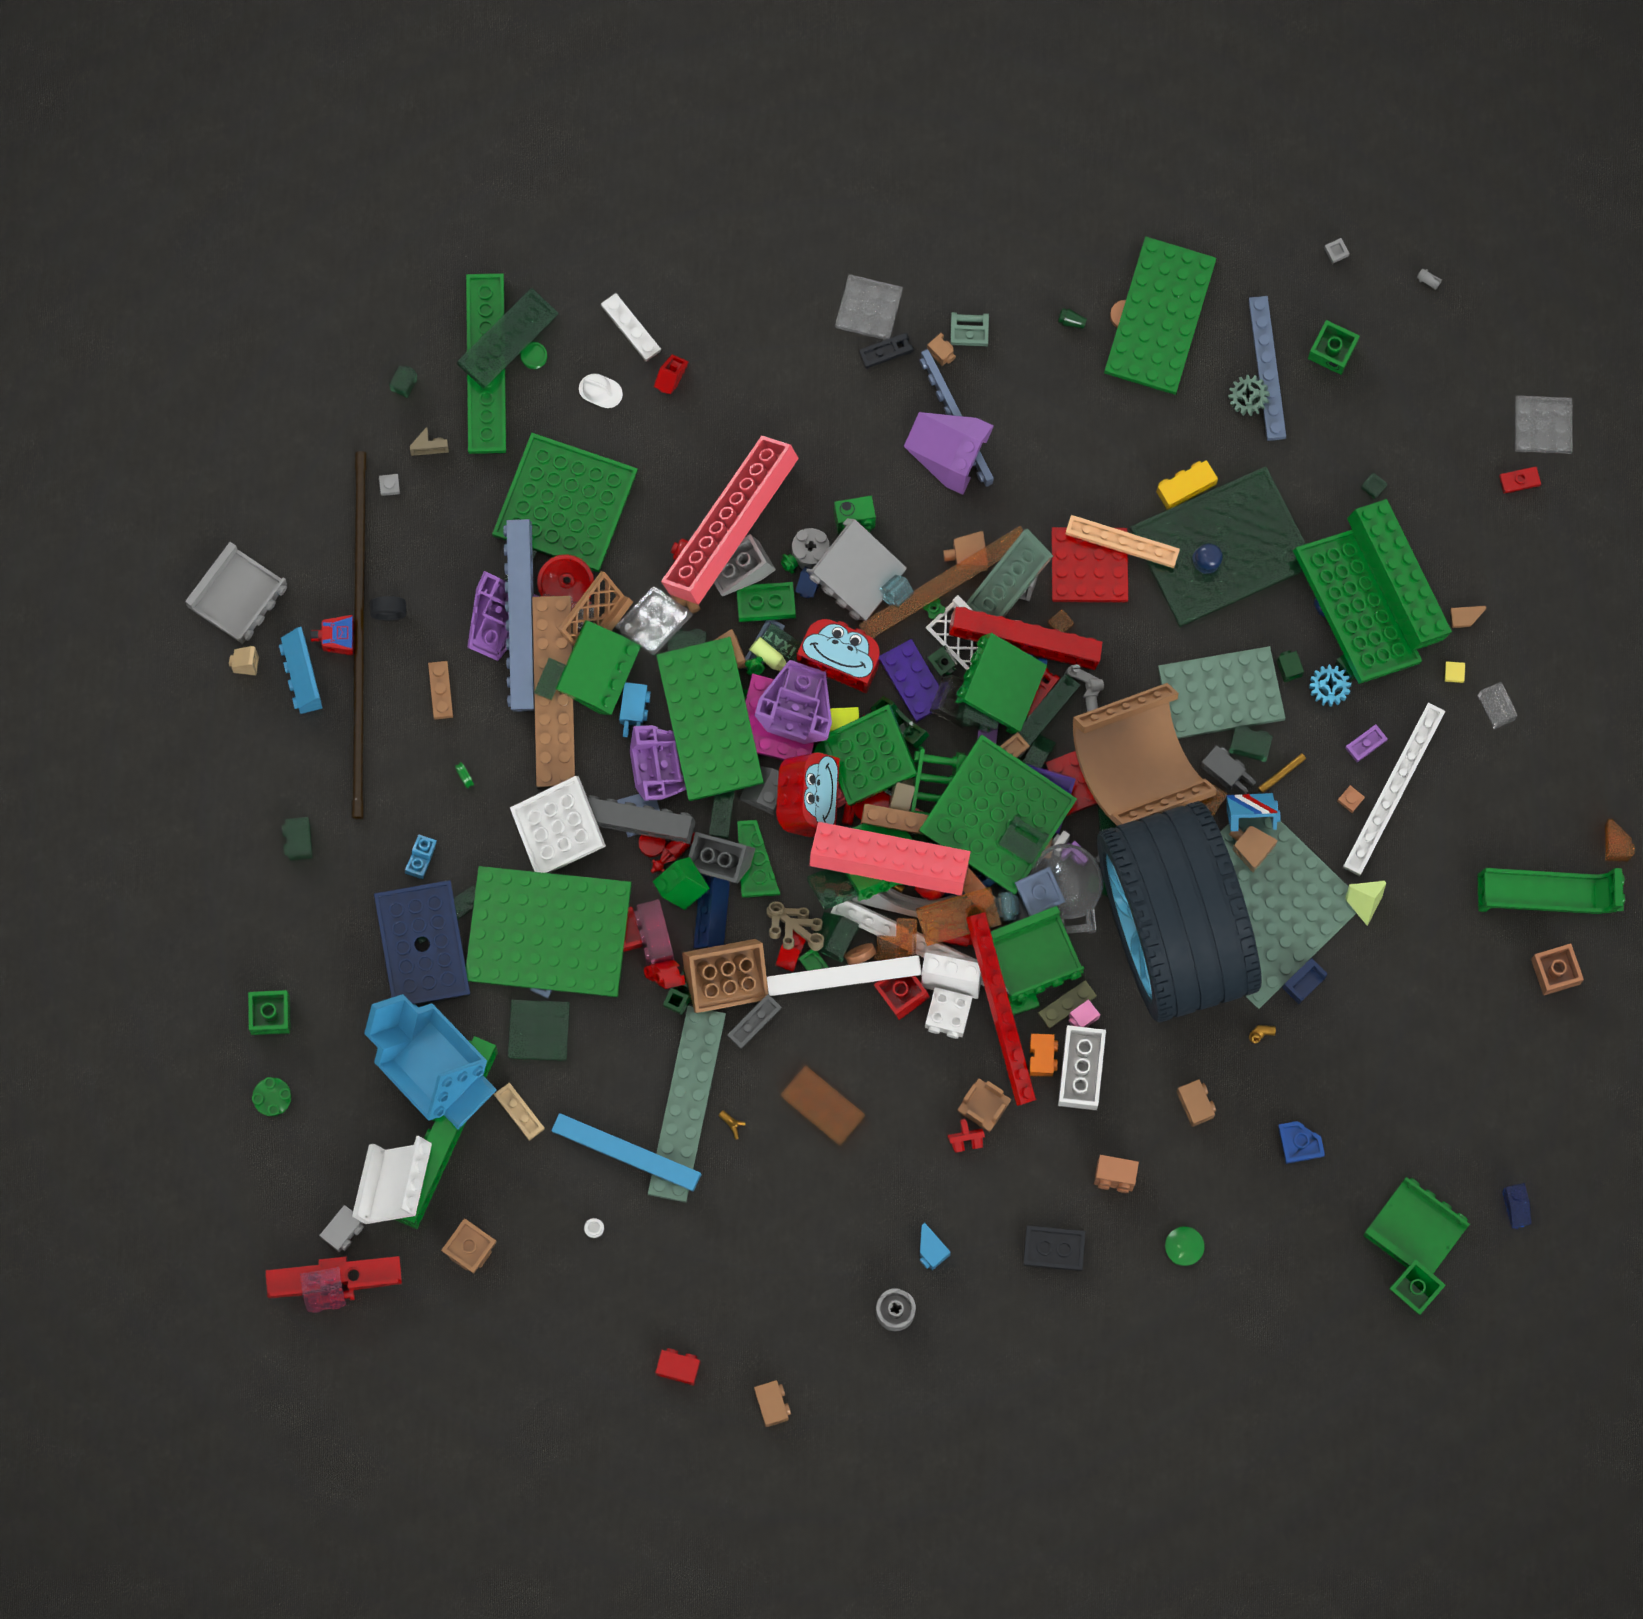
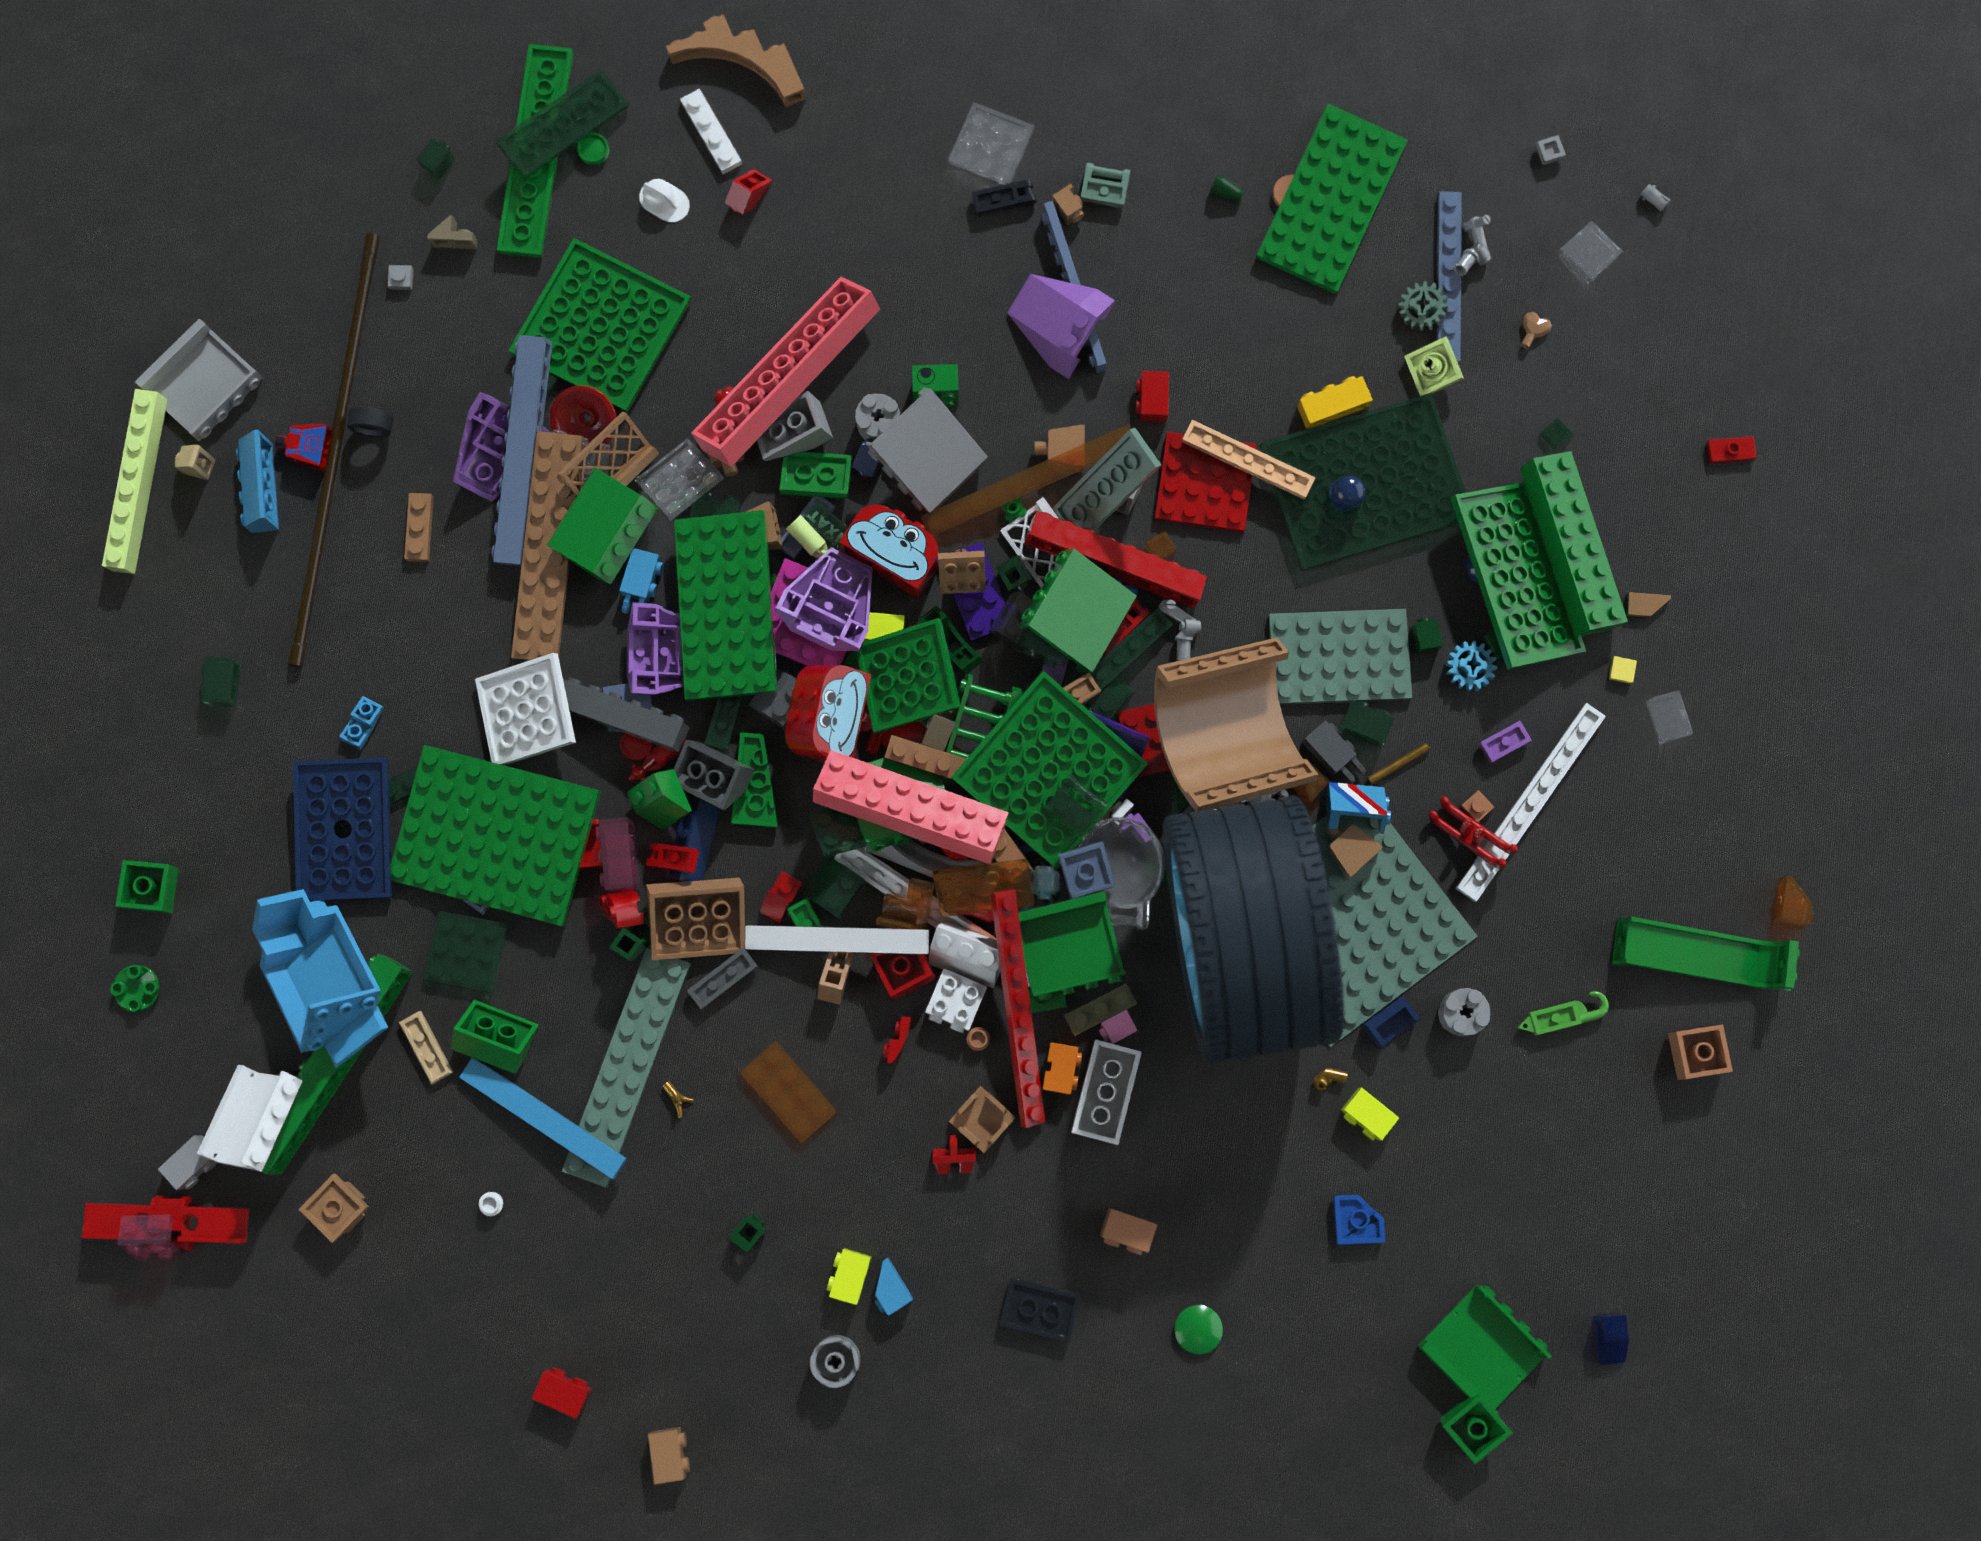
camera: 10 degrees right, 5 degrees up
green piece [454,762,474,789] -> none
clear green tile [534,658,566,701] -> none
green plate [745,656,765,675] -> none
dark tan plant [767,902,824,951] -> none
green plate [781,554,798,574] -> none
nougat piece [845,943,876,965] -> none
clear light blue brick [880,575,914,607] -> none
medium nougat brick [1176,1079,1216,1127] -> none
green brick [1308,320,1360,375] -> none
yellowish green slope [1345,881,1386,926] -> none
clear plate [1515,396,1573,454] -> none
none -> yellowish green brick [102,389,168,574]
none -> green slope [450,1000,539,1074]
none -> red plate [645,843,699,873]
none -> medium nougat arch [666,15,806,107]
none -> dark green brick [729,1214,767,1253]
none -> medium nougat slope [817,927,855,1005]
none -> neon yellow brick [827,1248,872,1305]
none -> red slope [883,1016,911,1064]
none -> medium nougat plate [938,549,986,594]
none -> nougat plate [967,1027,990,1051]
none -> red brick [1136,371,1169,422]
none -> neon yellow brick [1341,1088,1399,1141]
none -> yellowish green plate [1404,337,1464,398]
none -> red piece [1428,796,1518,869]
none -> light grey brick [1438,988,1490,1037]
none -> light grey pin [1454,215,1491,276]
none -> bright green plate [1517,991,1609,1035]
none -> medium nougat rock [1521,312,1552,349]
none -> clear plate [1559,221,1623,282]

